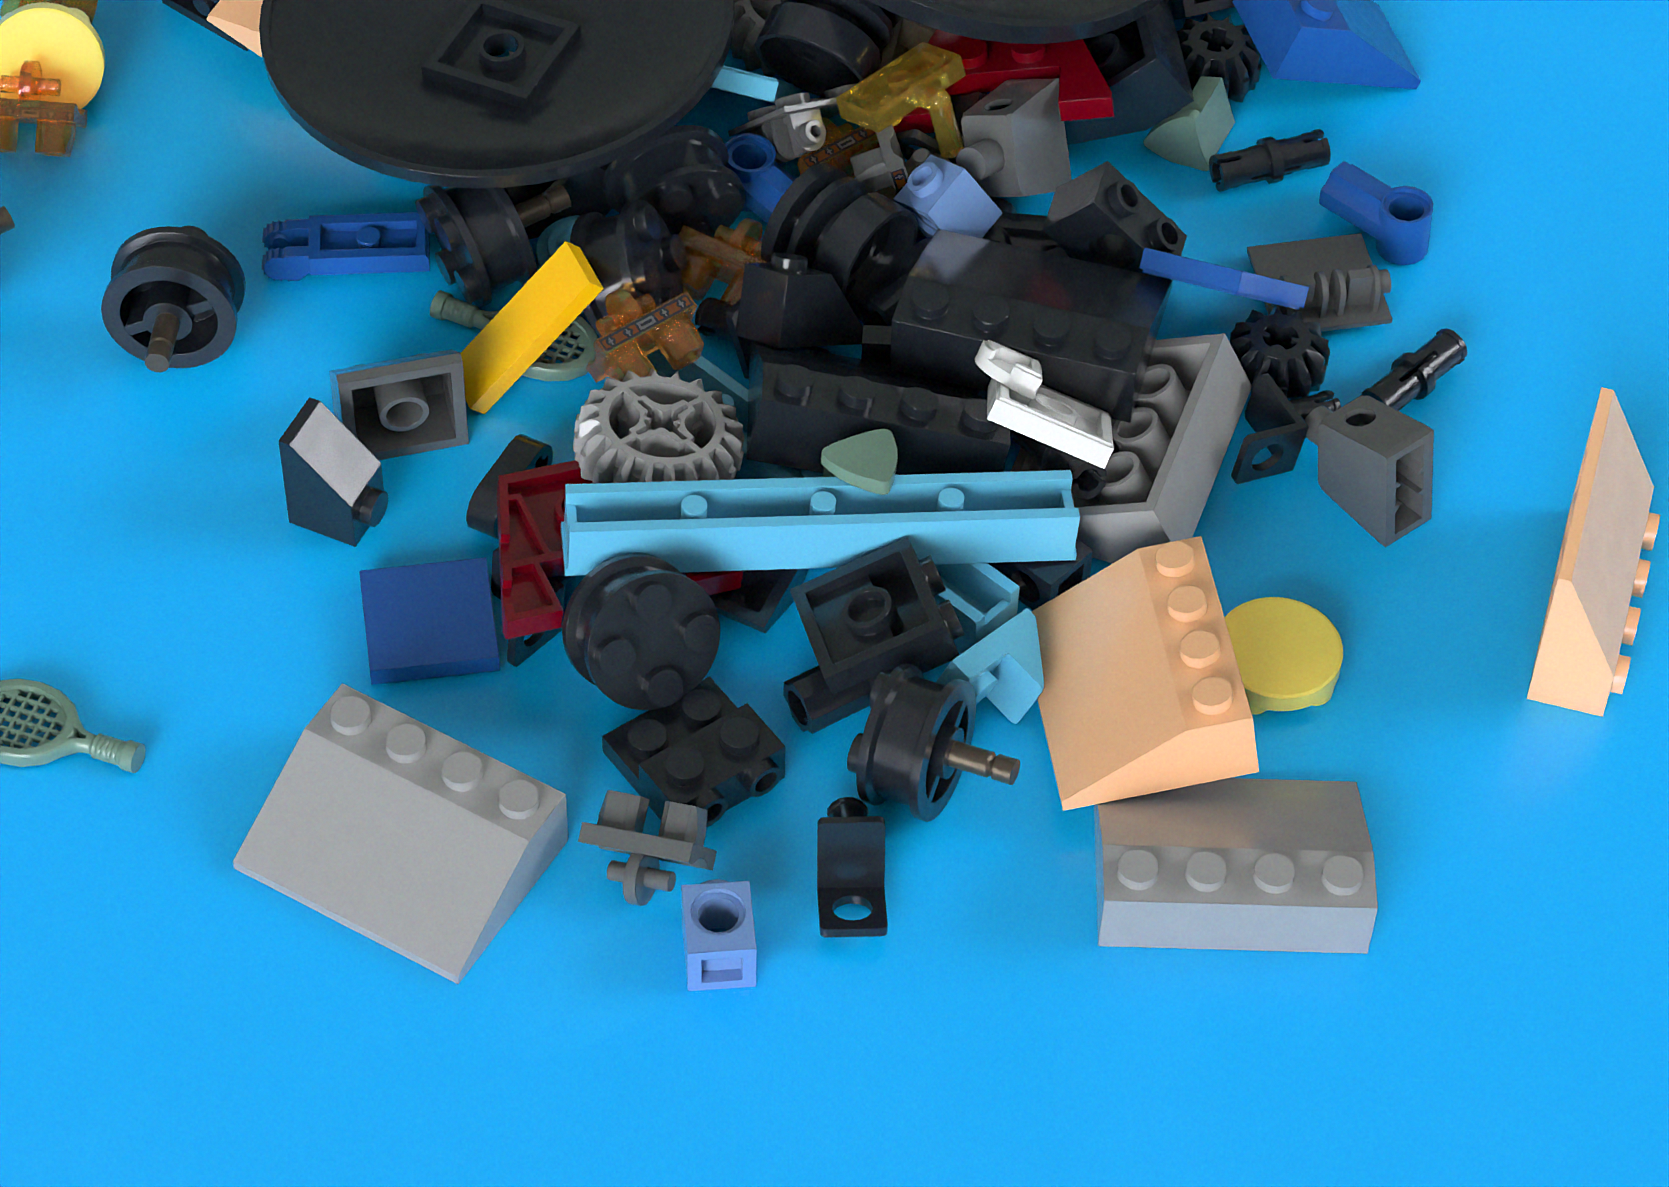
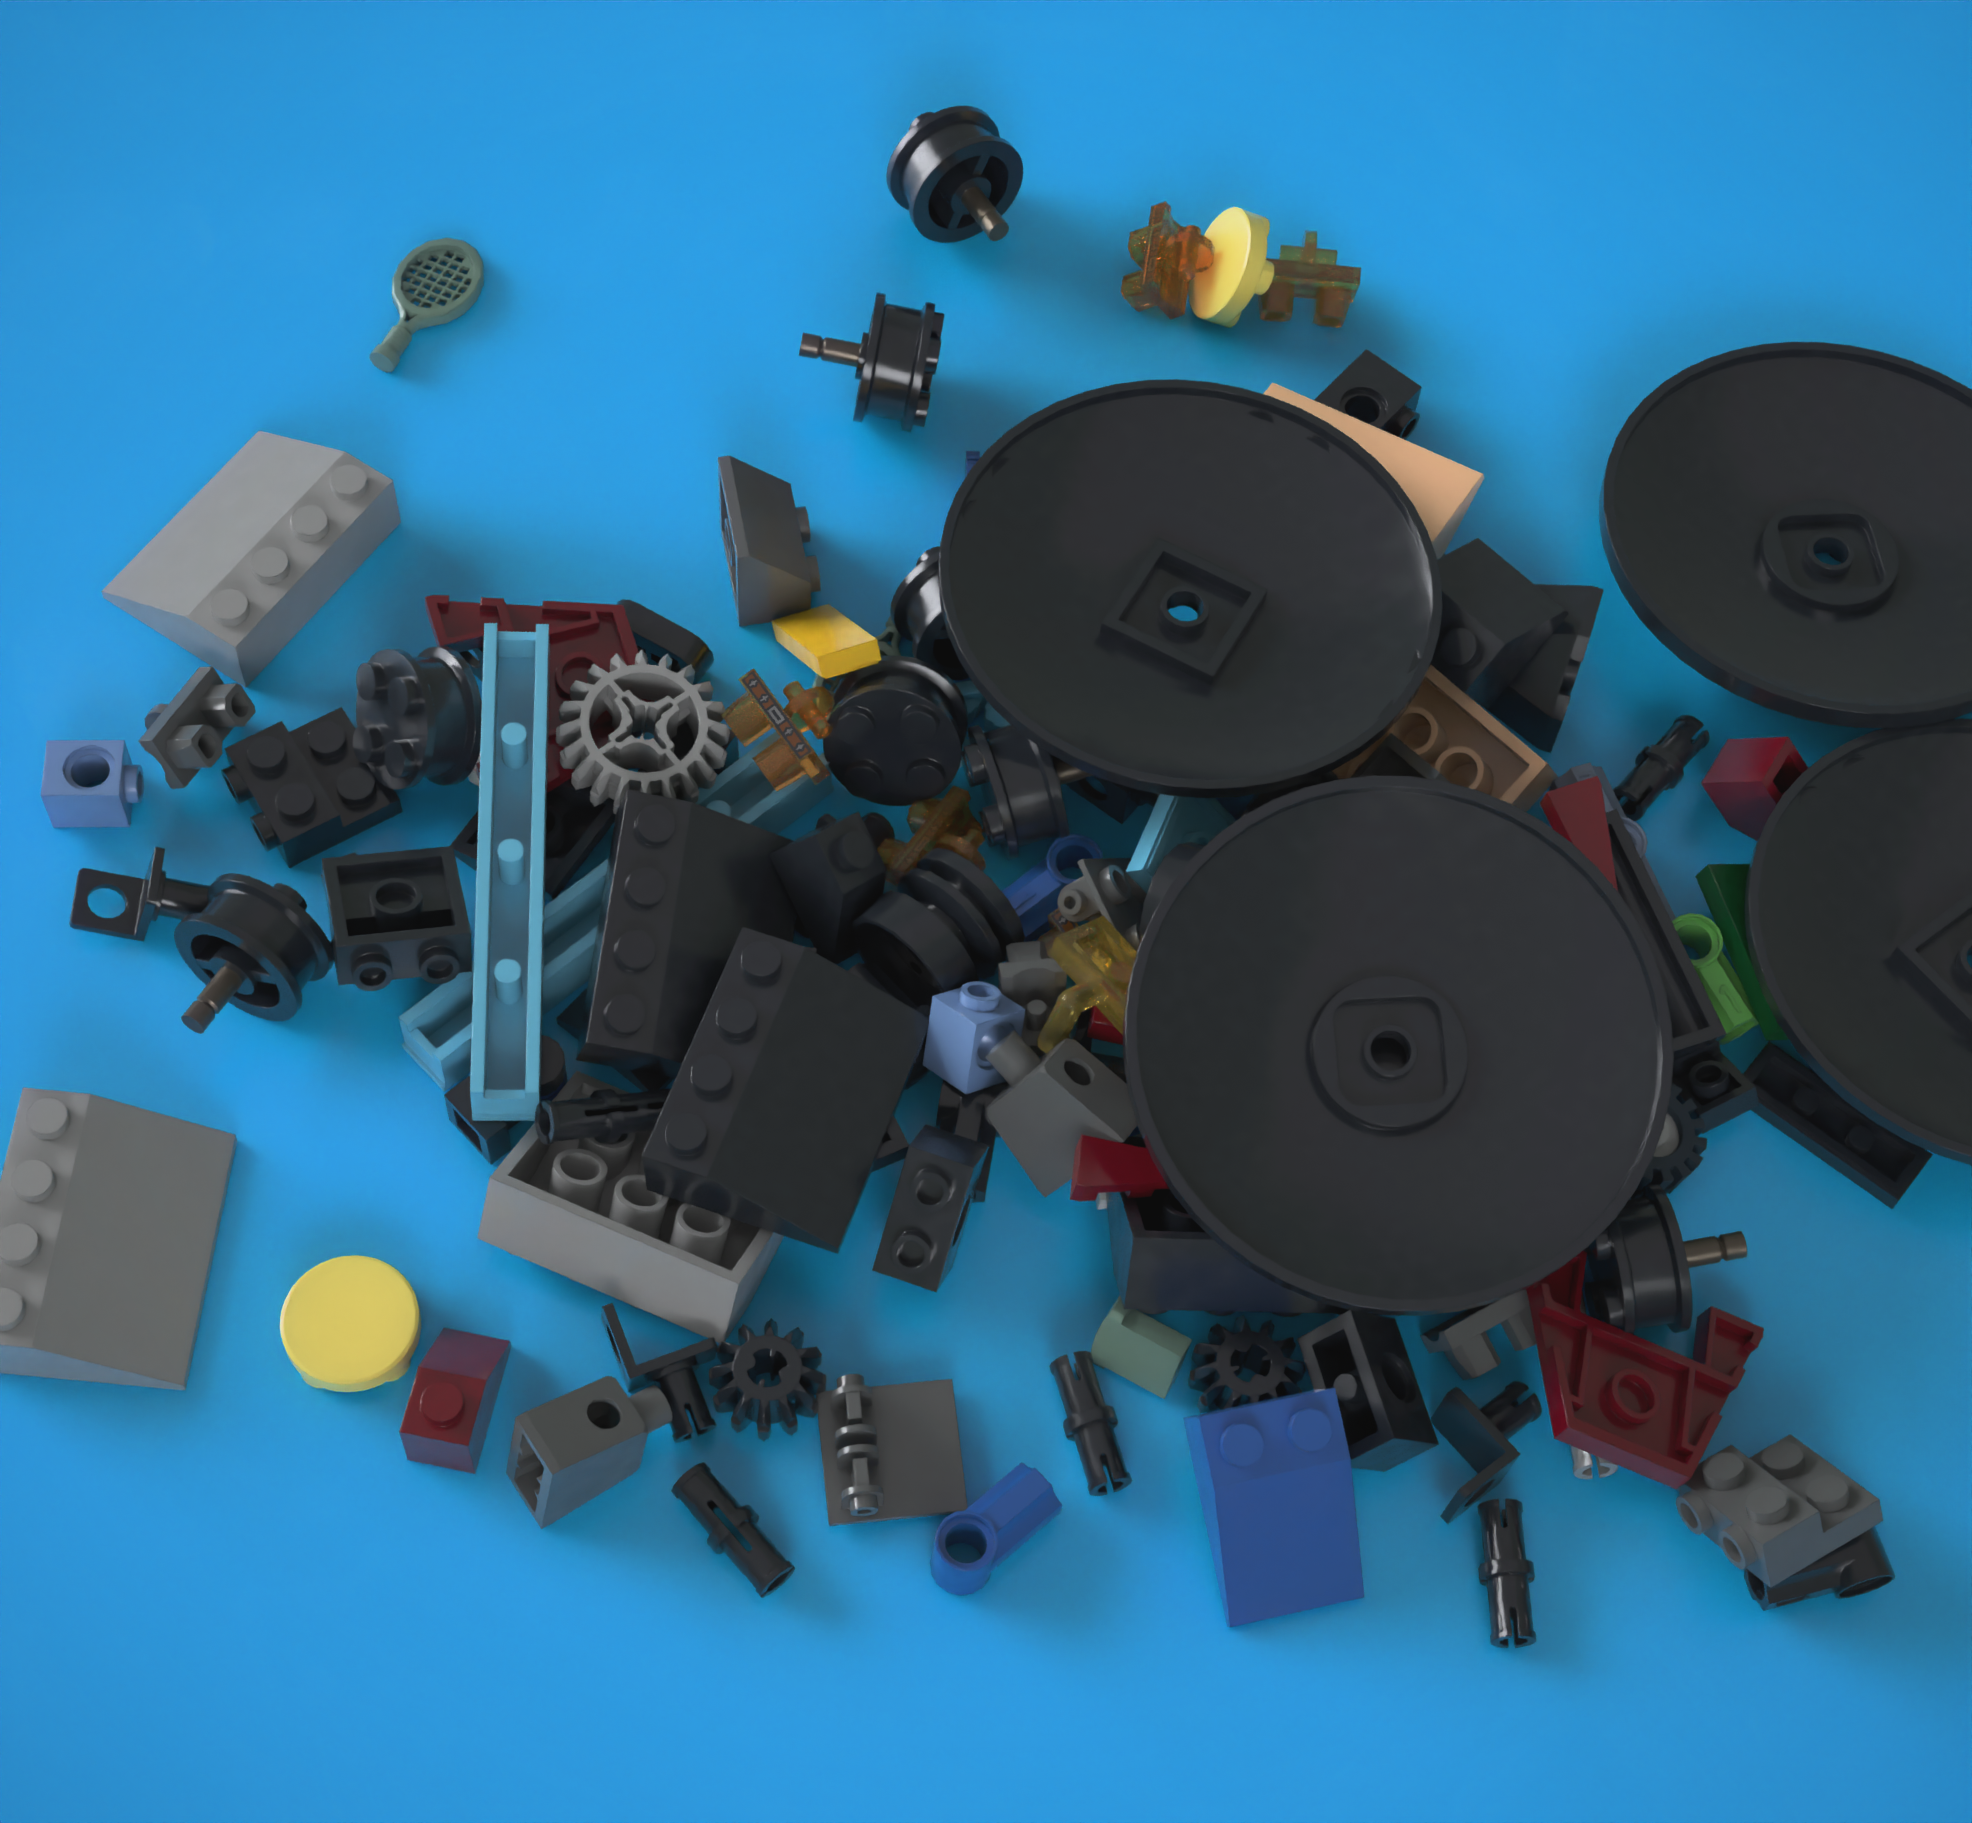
camera: 90 degrees right, 10 degrees up
black slope [279,397,388,547] -> none
blue tile [359,557,500,685] -> none
sand green tile [821,429,898,495] -> none
medium azure slope [936,608,1044,724] -> none
white tile [975,340,1043,400] -> none
white tile [987,378,1114,469] -> none
light nougat slope [1032,536,1259,811] -> none
blue tile [1139,247,1309,310] -> none
light nougat slope [1527,387,1660,717] -> none
none -> slope [399,1328,511,1474]

